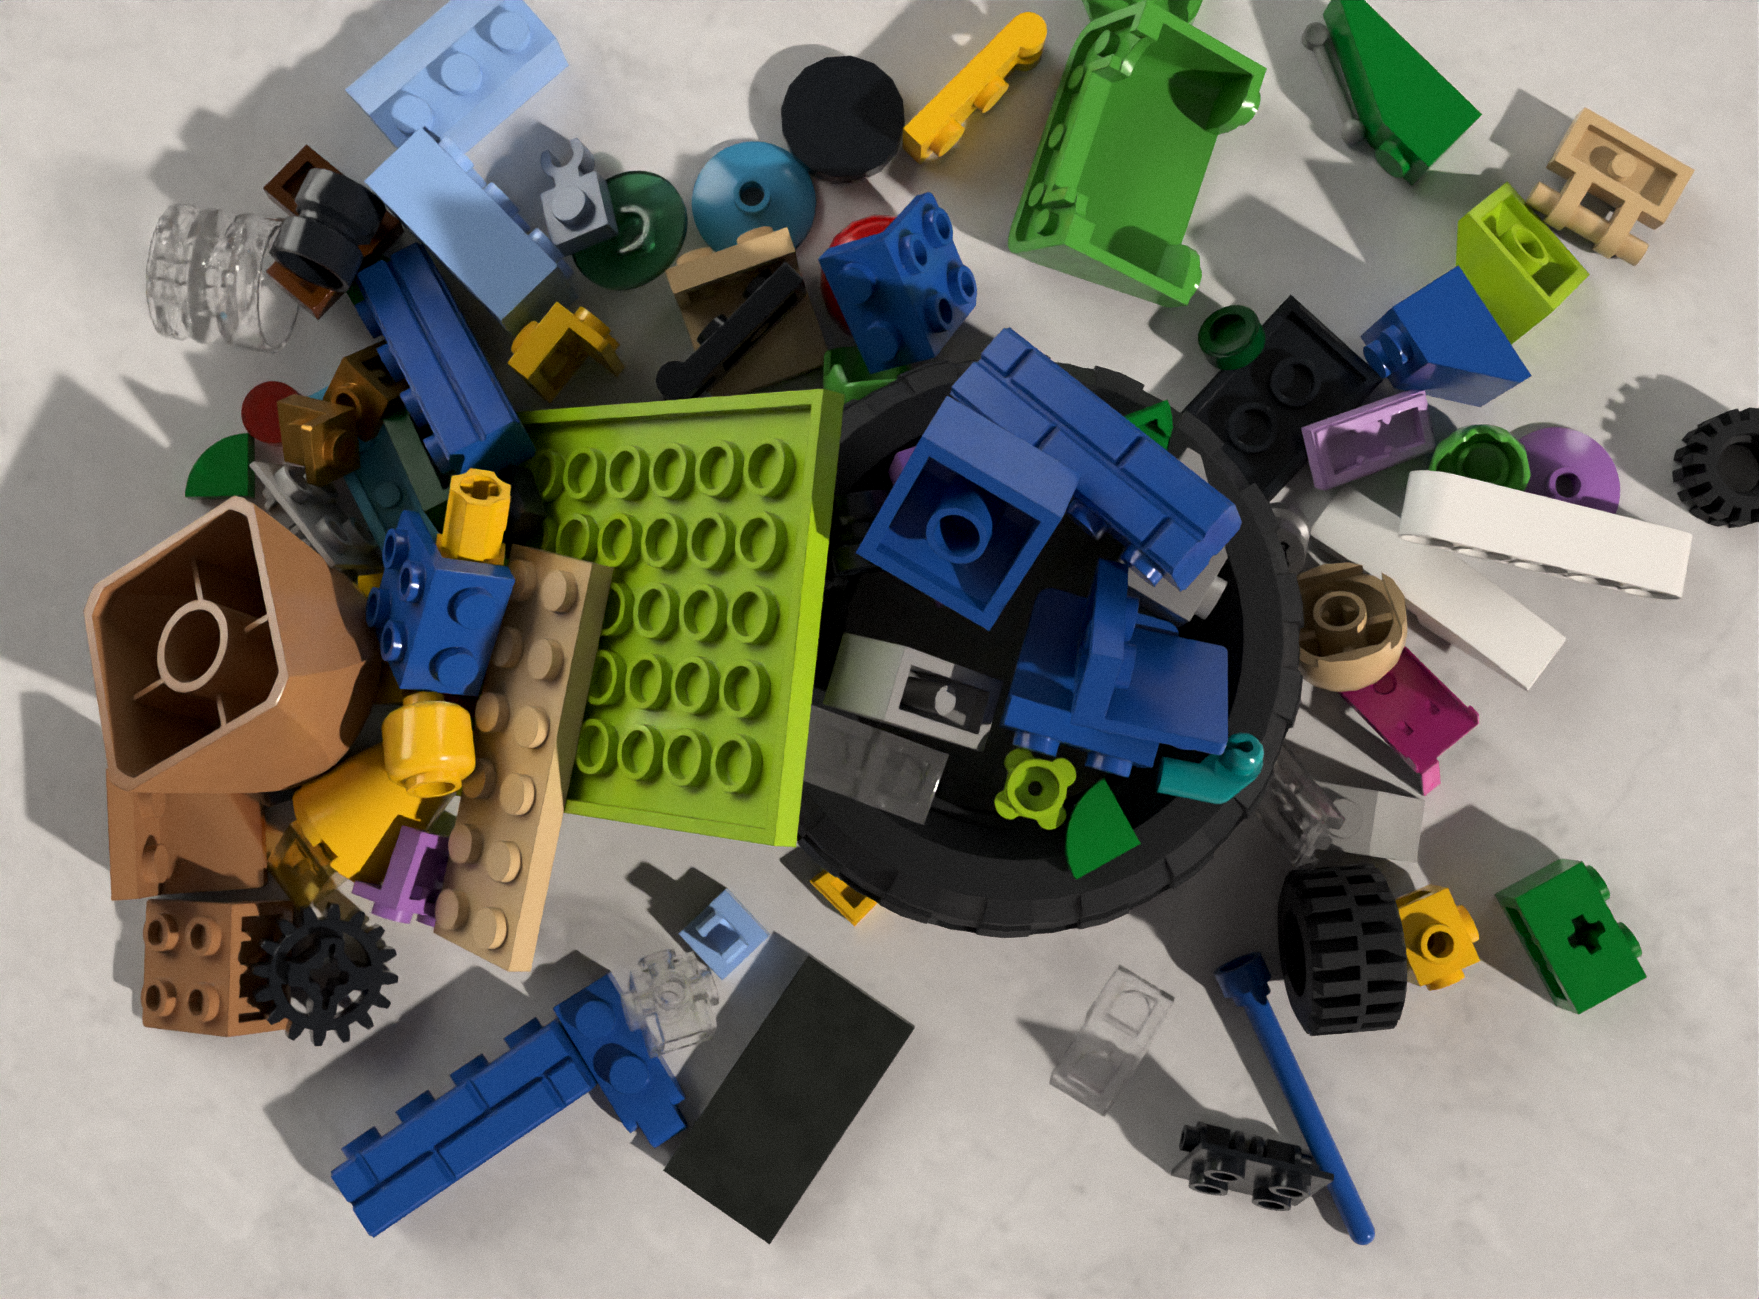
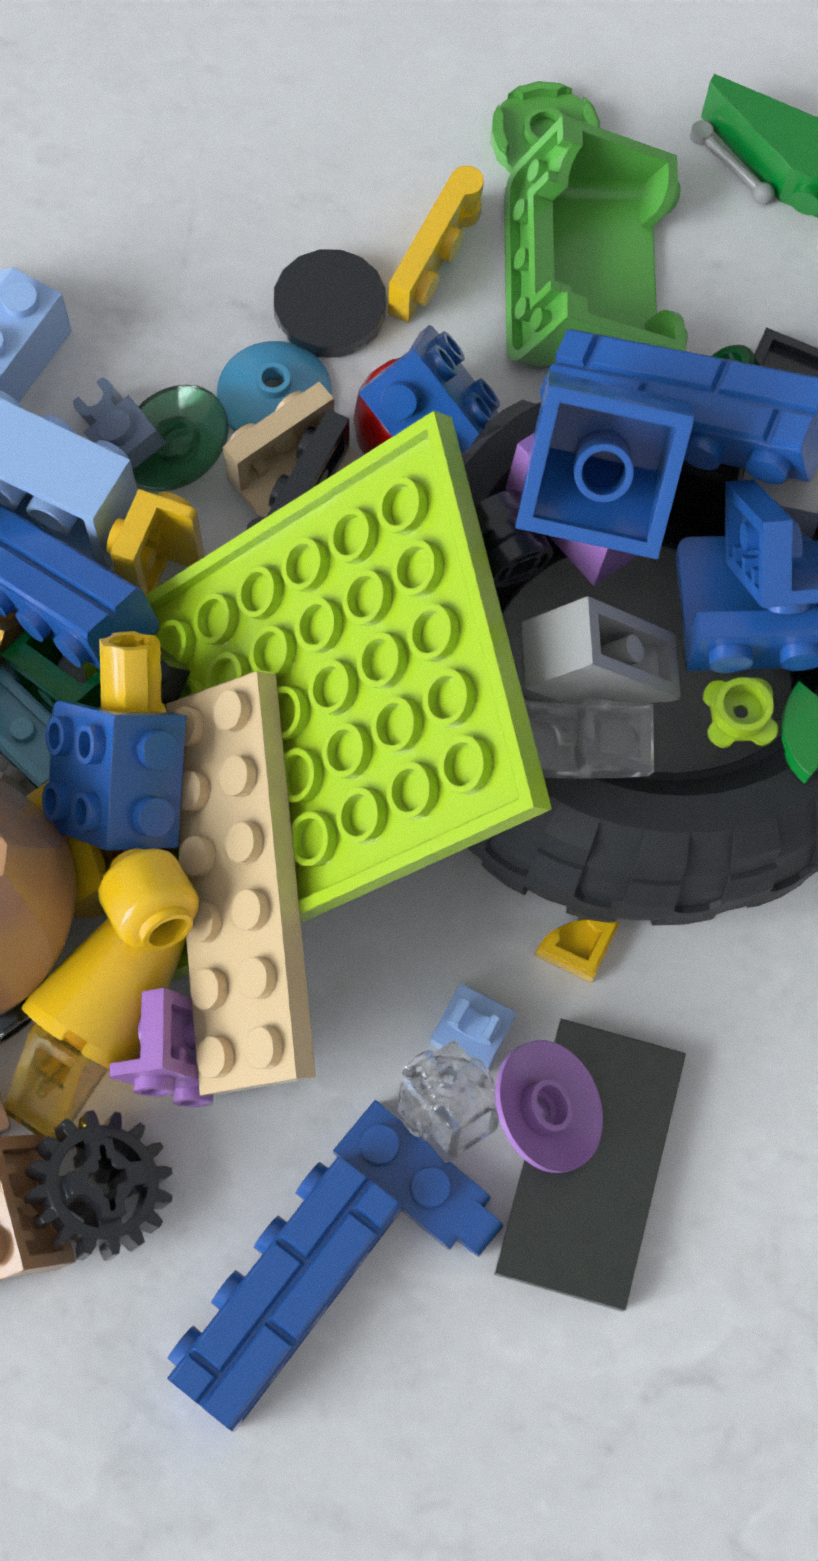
camera: 25 degrees left, 15 degrees down
none -> medium lavender dish [495,1040,603,1173]

